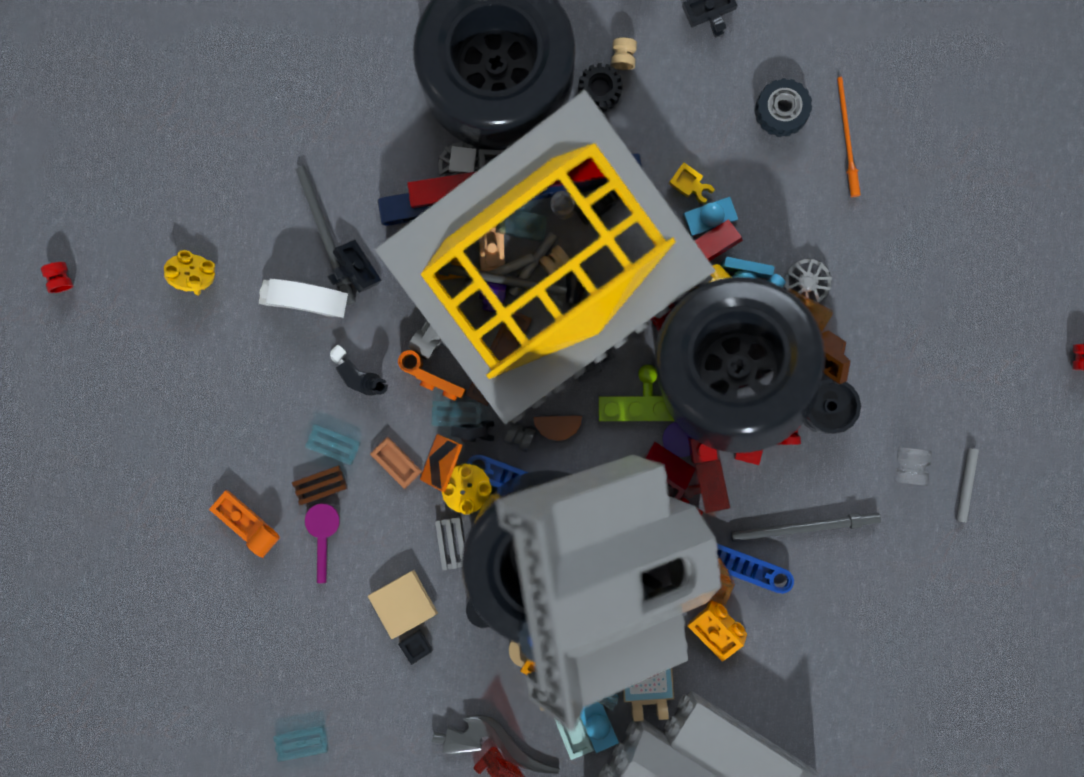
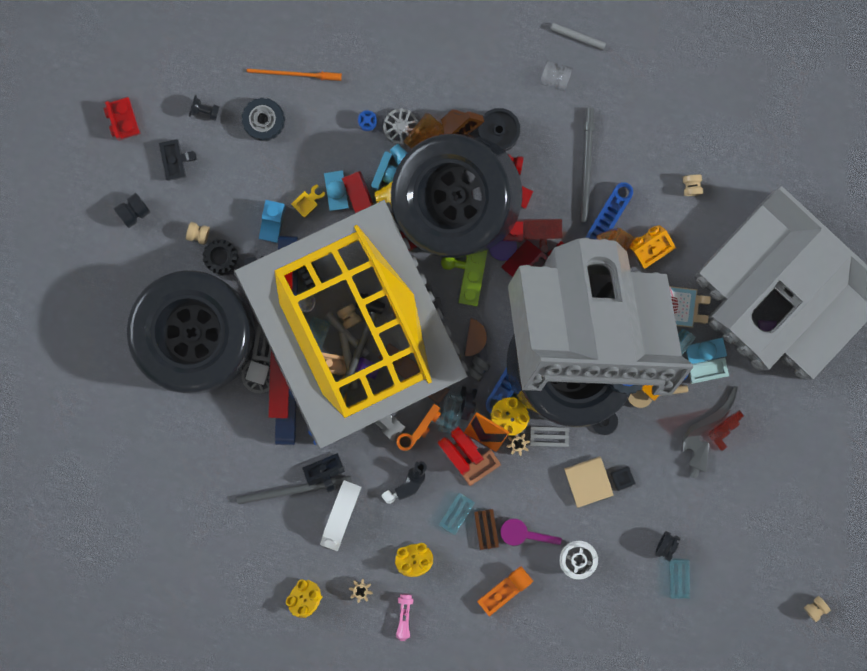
camera: 85 degrees left, 0 degrees up
none -> black piece [189,95,220,121]
none -> dark azure arch [259,200,286,243]
none -> tan gear [349,579,373,603]
none -> blue wheel [358,110,377,131]
none -> yellow plate [395,543,433,577]
none -> bright pink piece [396,593,413,641]
none -> red wheel [437,426,484,476]
none -> tan gear [506,434,530,456]
none -> white cone [559,541,598,579]
none -> black wheel [655,531,680,562]
none -> tan wheel [683,175,703,196]

